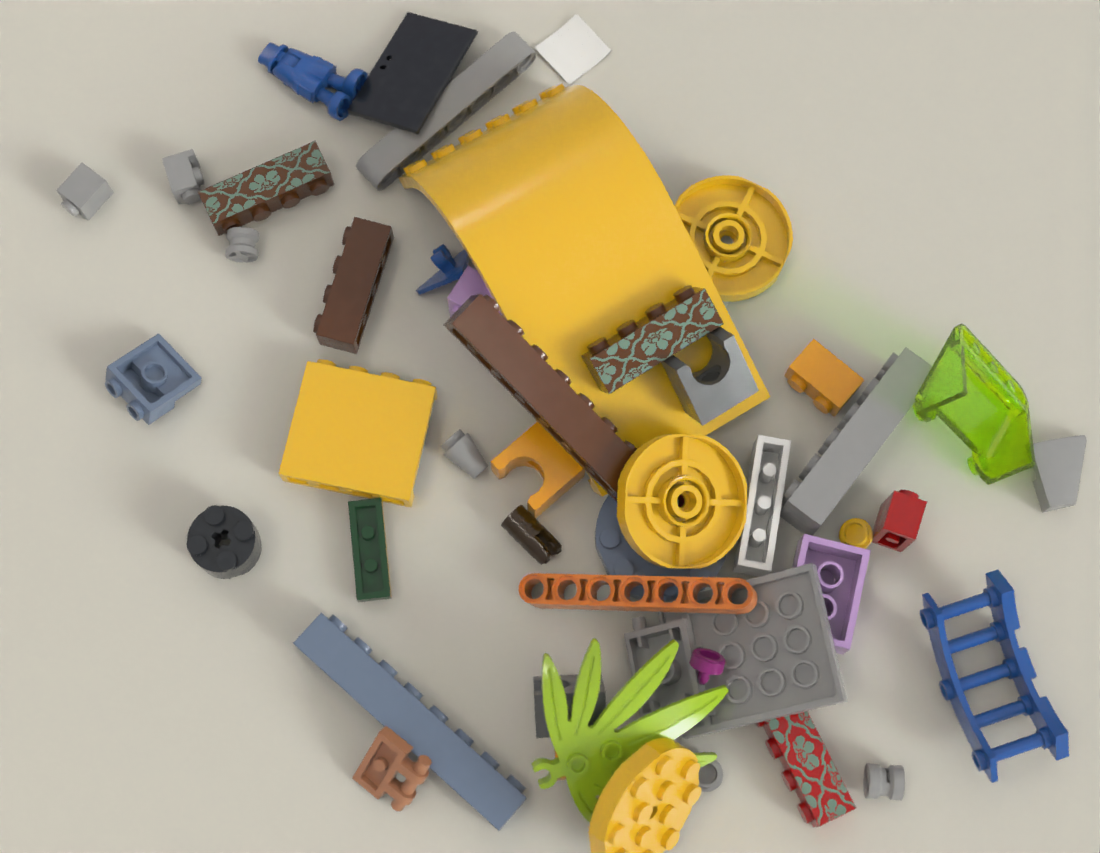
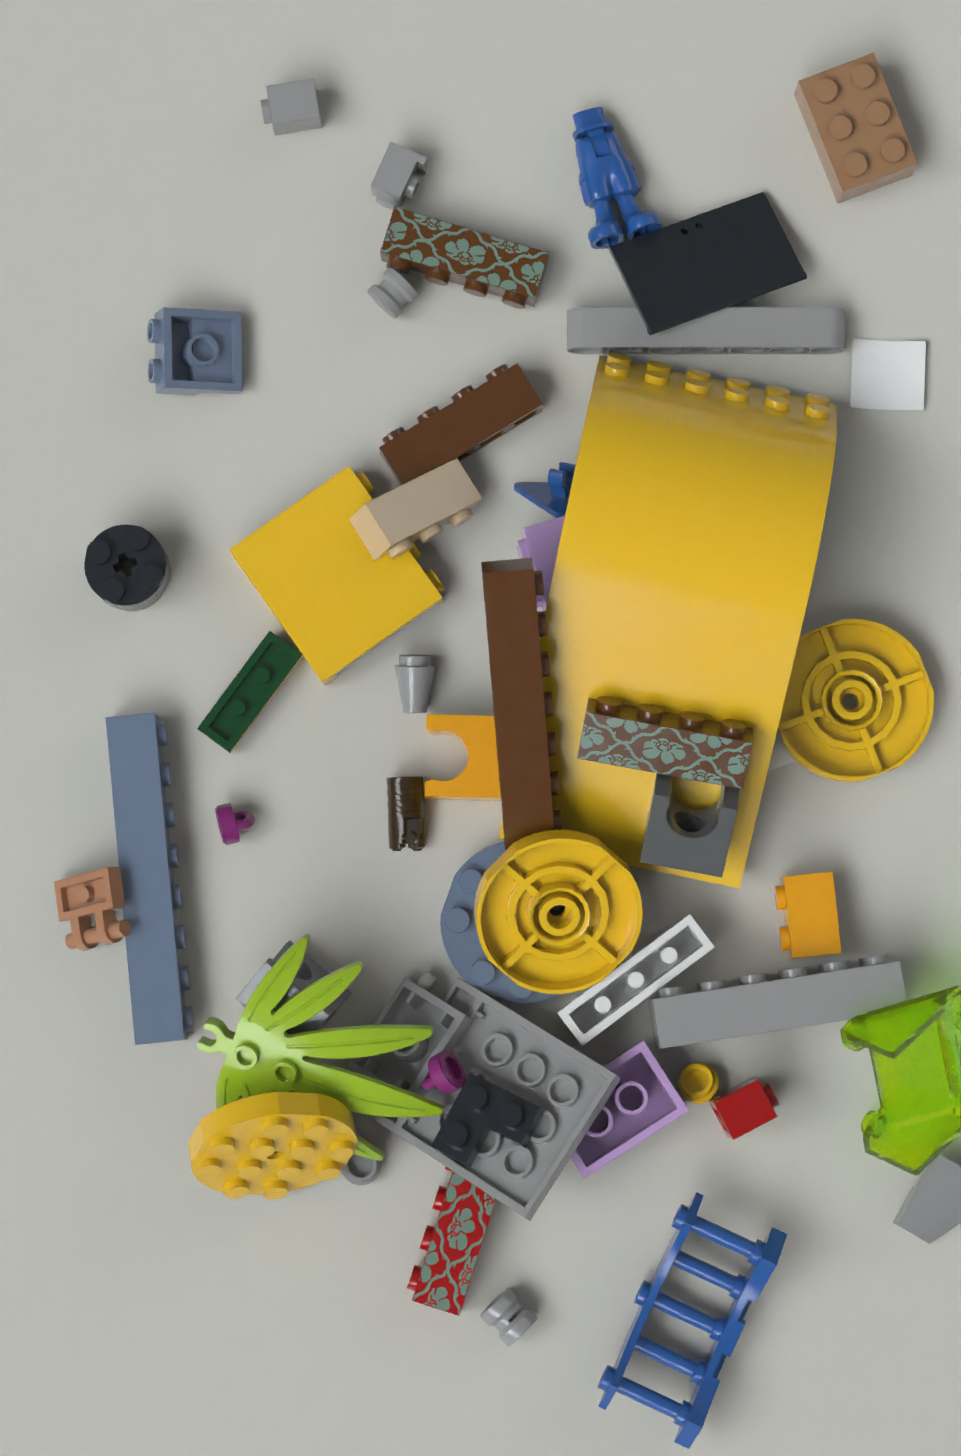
camera: 45 degrees right, 10 degrees up
orange beam [518,573,758,614] -> none
none -> magenta tile [215,803,255,845]
none -> tan brick [349,458,482,561]
none -> black plate [431,1072,544,1168]

